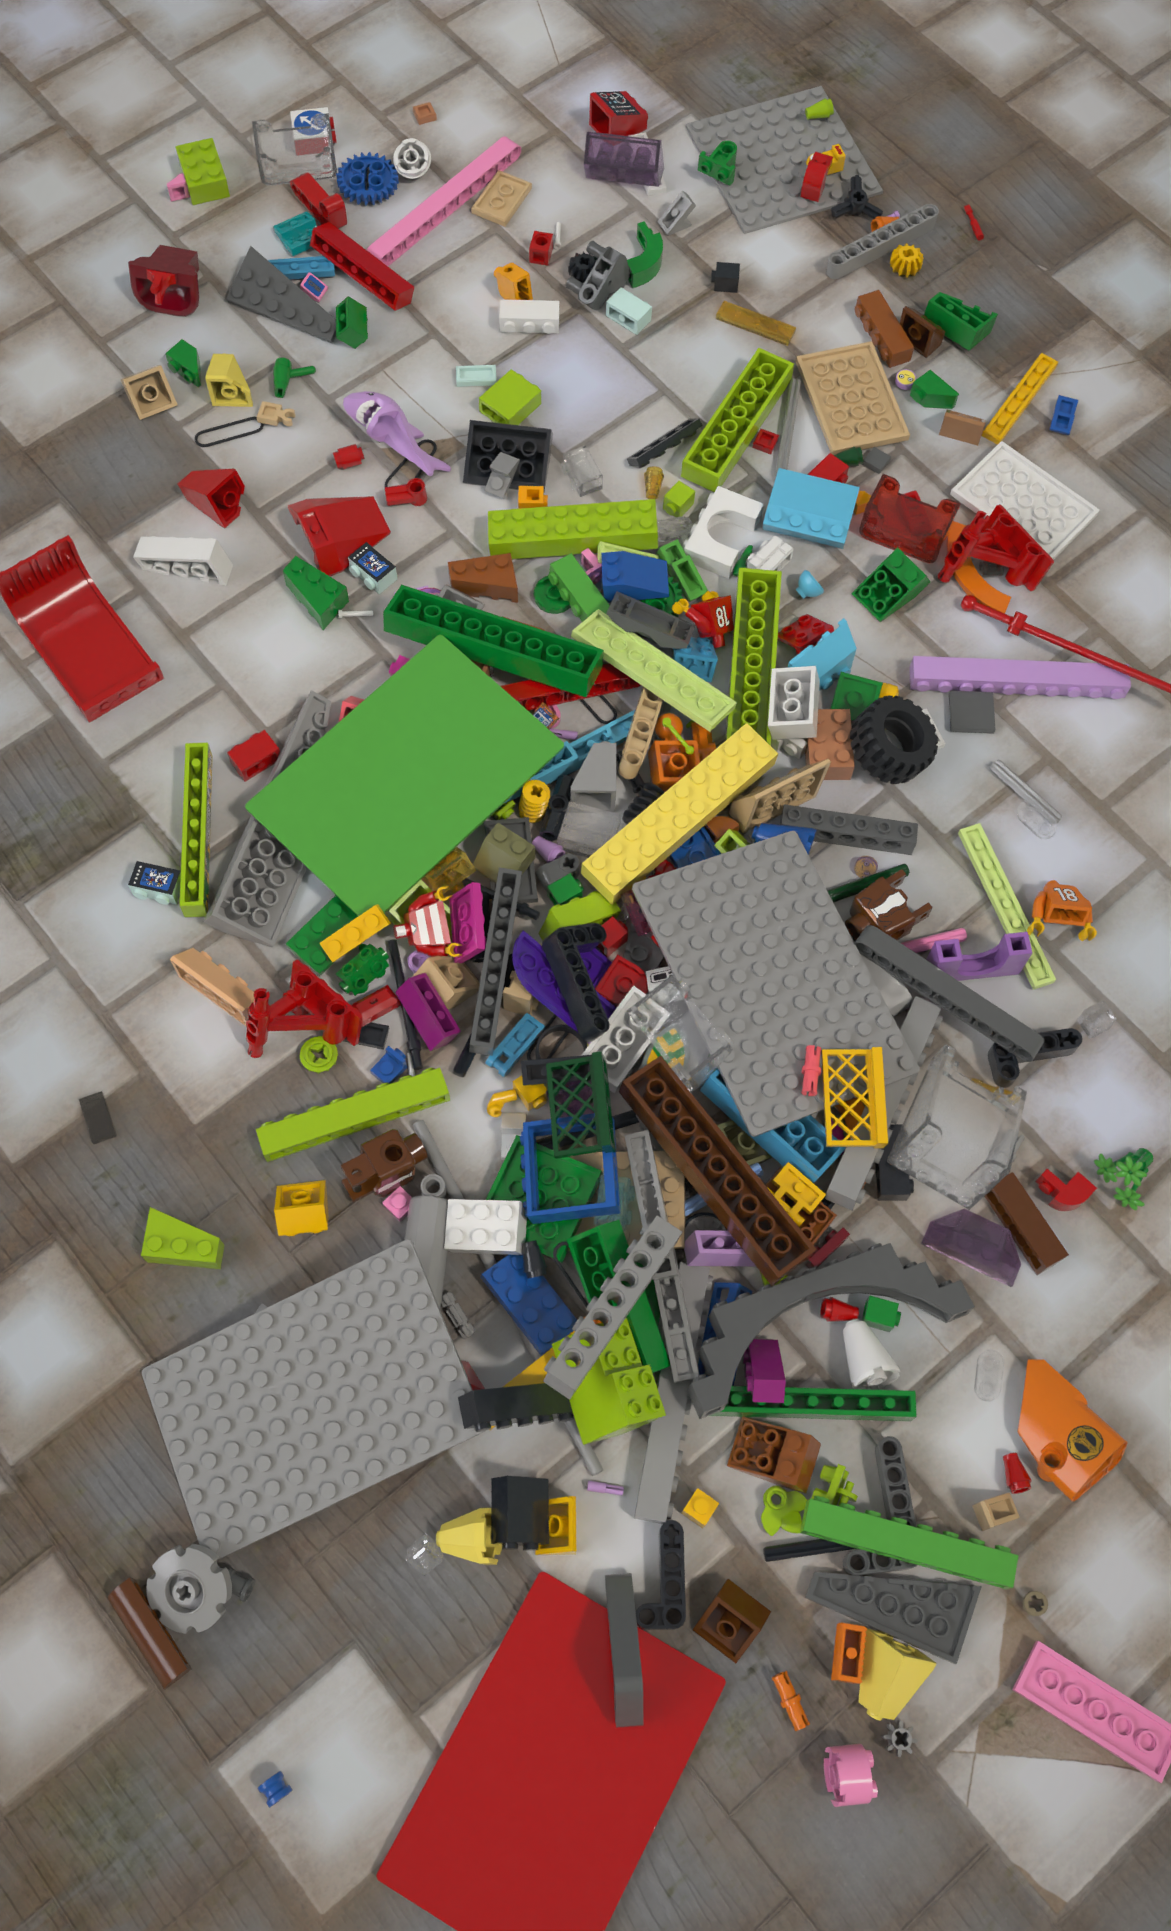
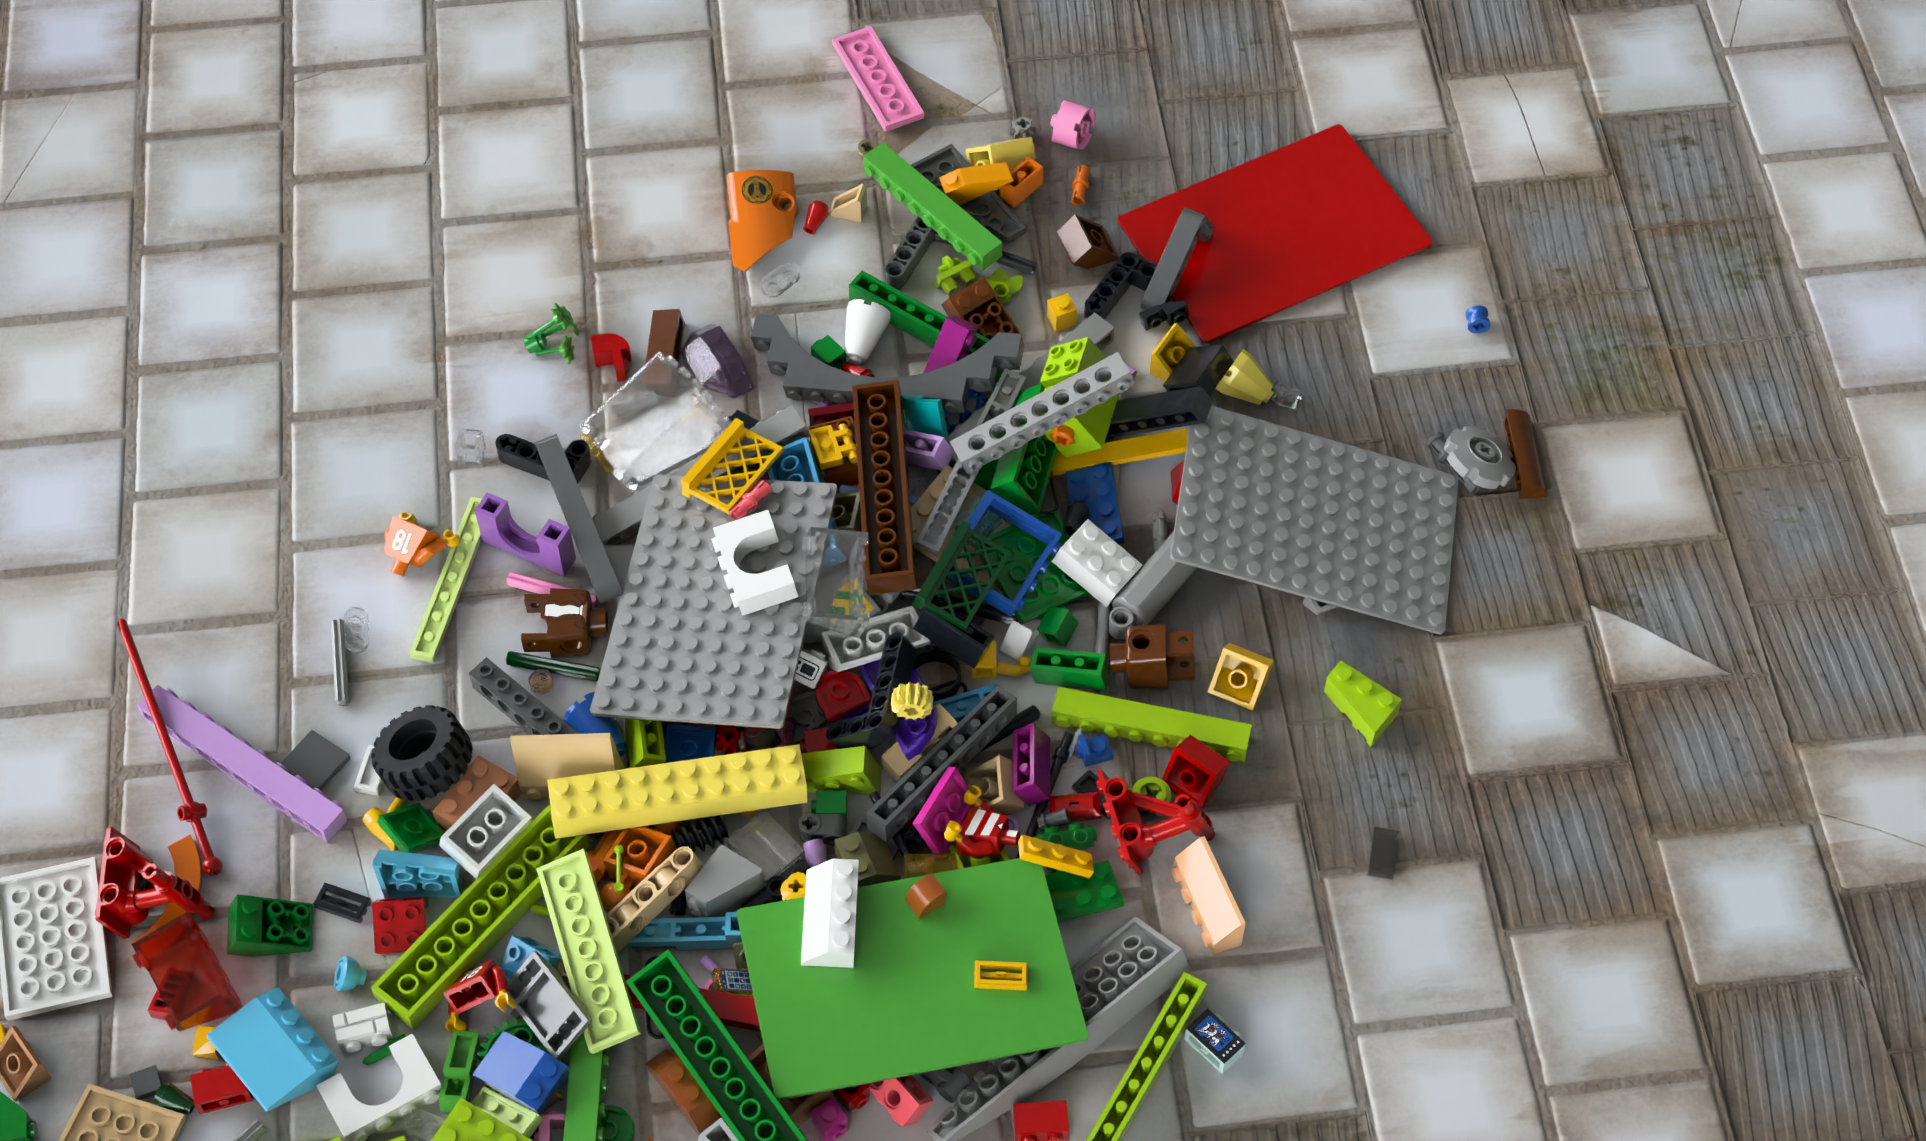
camera: 145 degrees left, 10 degrees down
none -> black tile [313,882,372,924]
none -> white arch [711,510,798,616]
none -> white slope [801,859,859,968]
none -> light yellow gear [891,682,934,721]
none -> teal slope [902,395,949,443]
none -> dark orange brick [905,872,946,919]
none -> light orange slope [939,162,1014,205]
none -> yellow tile [974,960,1028,991]
none -> green brick [1030,647,1111,690]
none -> green brick [1037,606,1079,647]
none -> dark grey pin [1037,808,1071,832]
none -> black slope [1139,301,1189,331]
none -> red slope [1162,735,1231,809]

